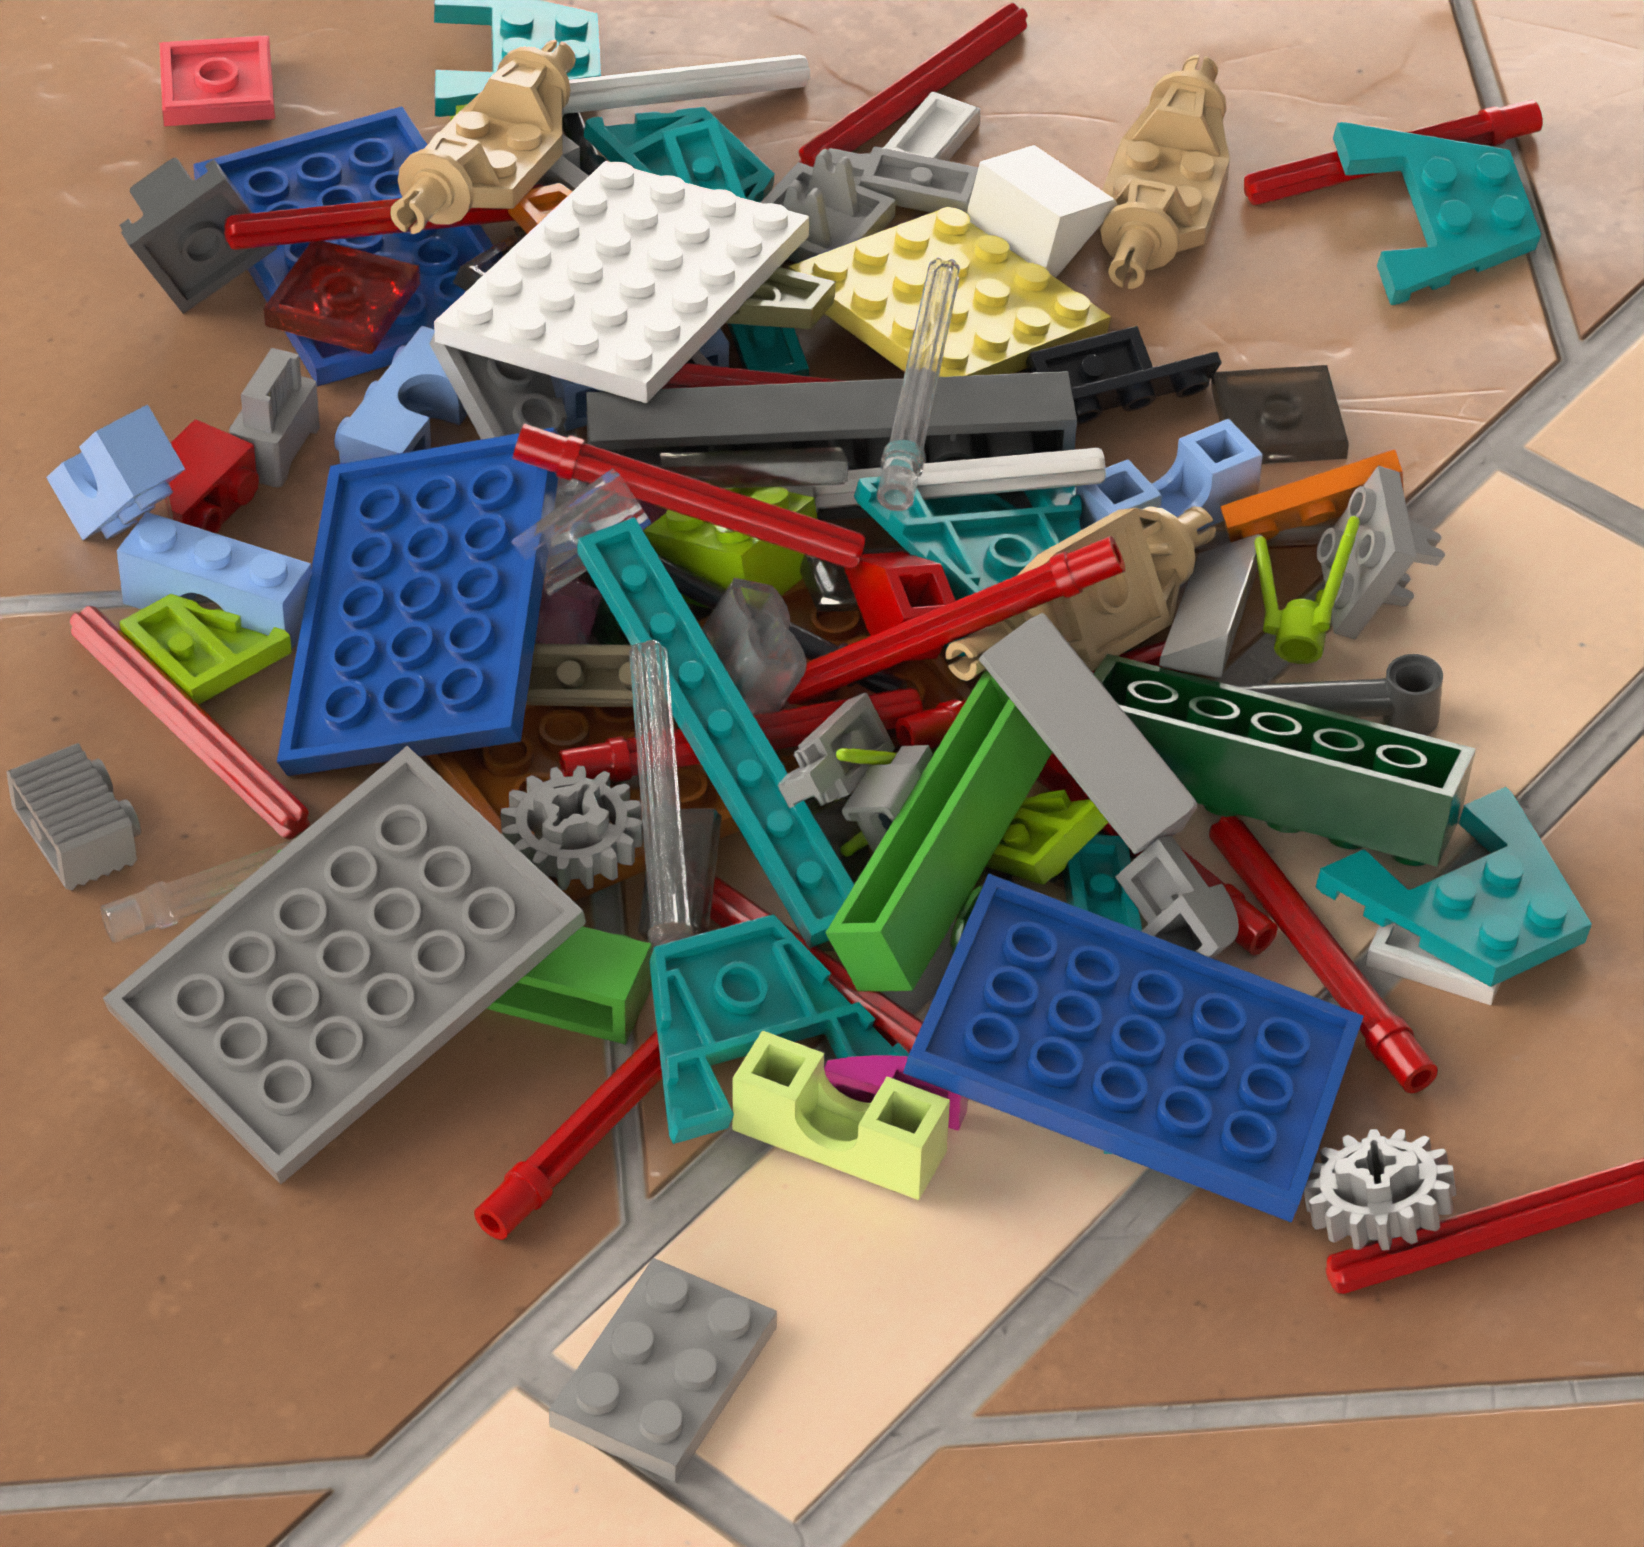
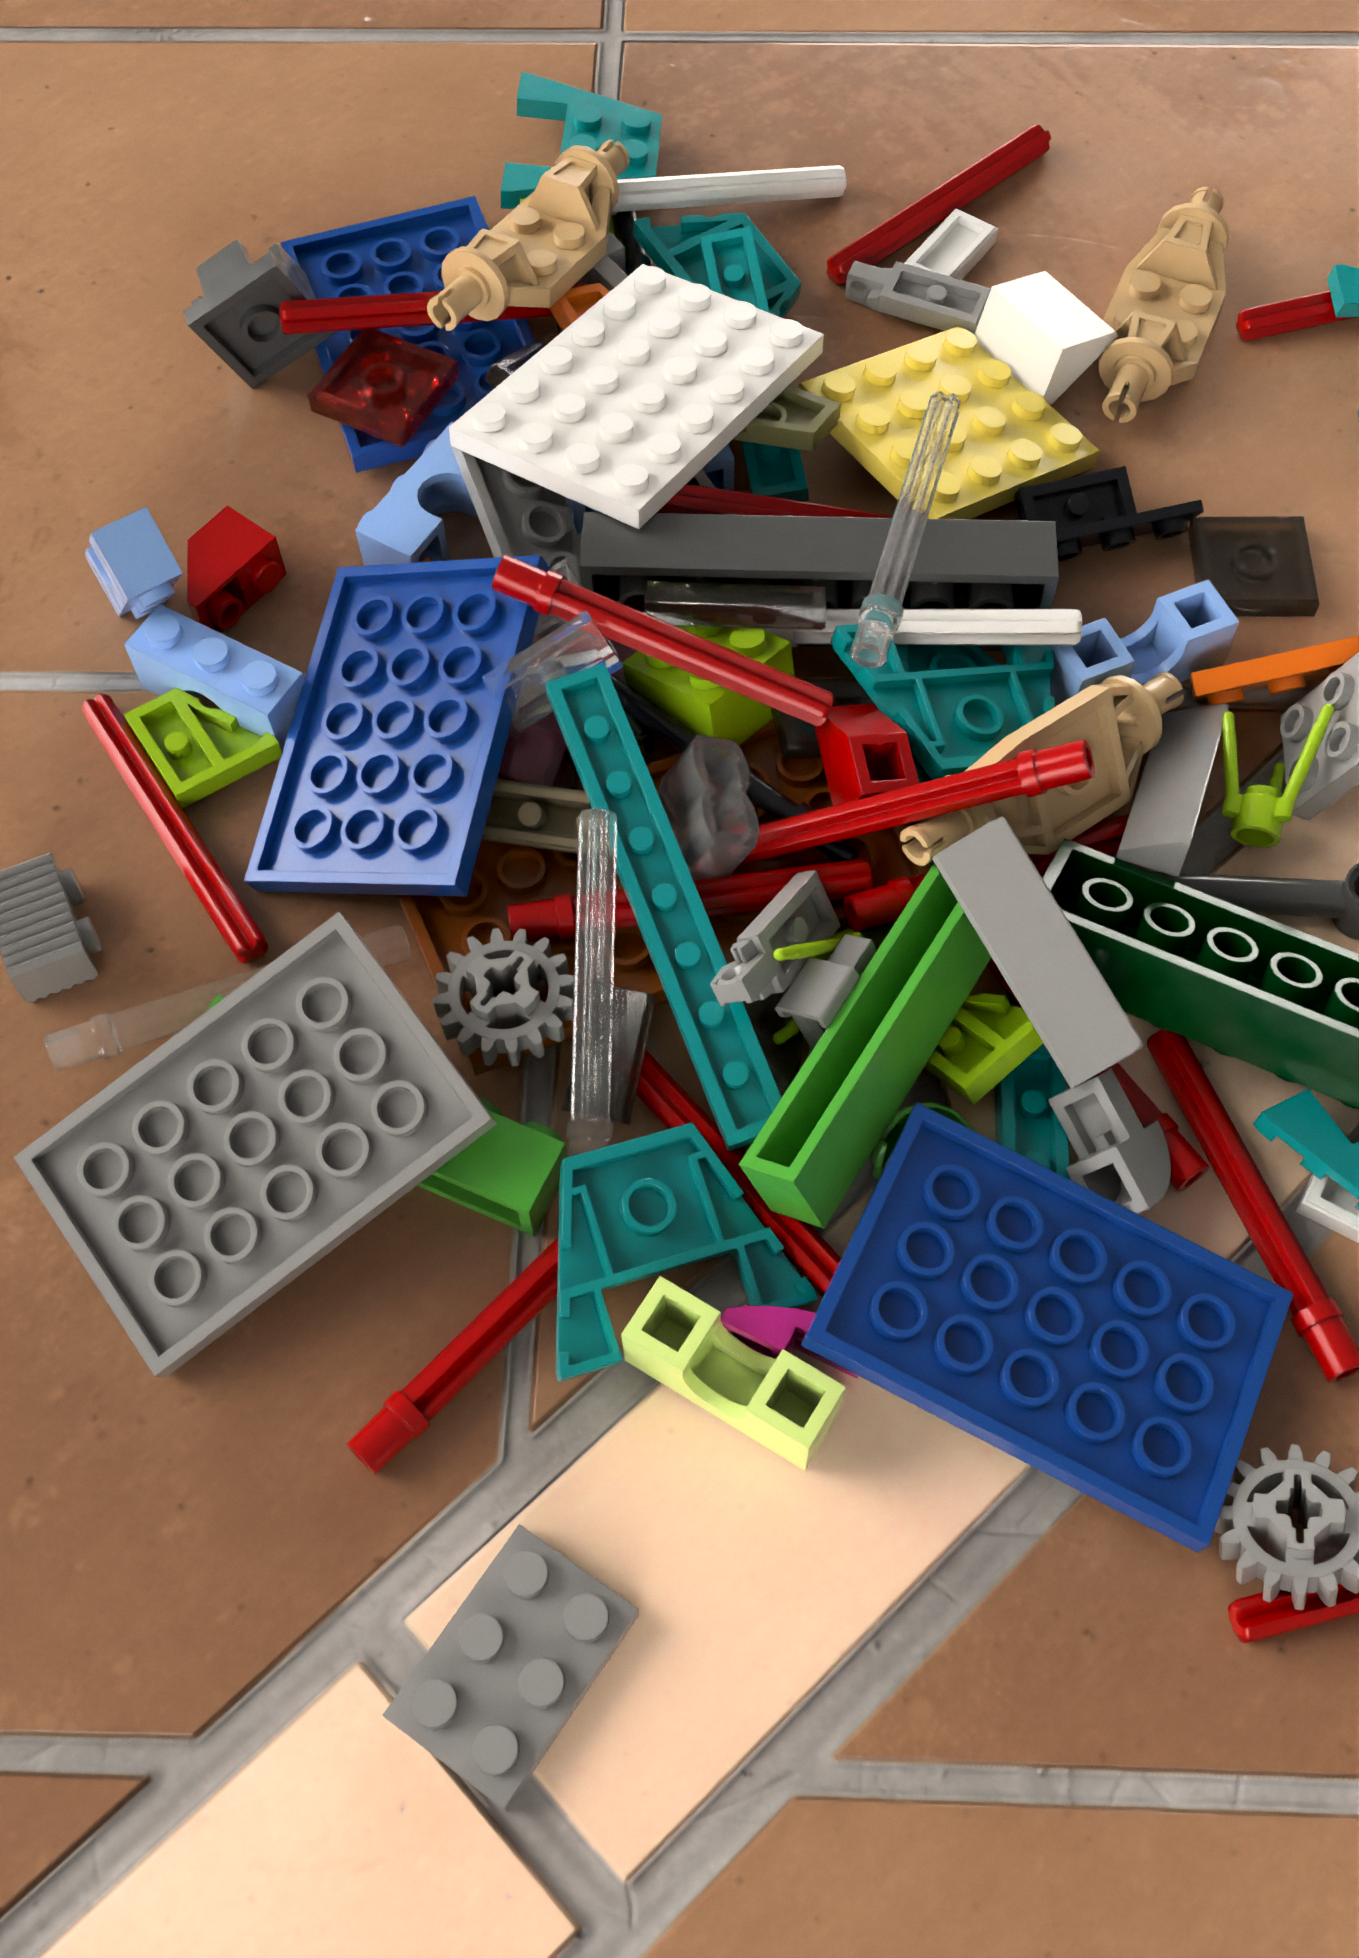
camera: 10 degrees right, 15 degrees up
coral plate [159,36,275,126] -> none
light grey piece [229,348,320,488] -> none
light grey plate [760,149,896,263] -> none

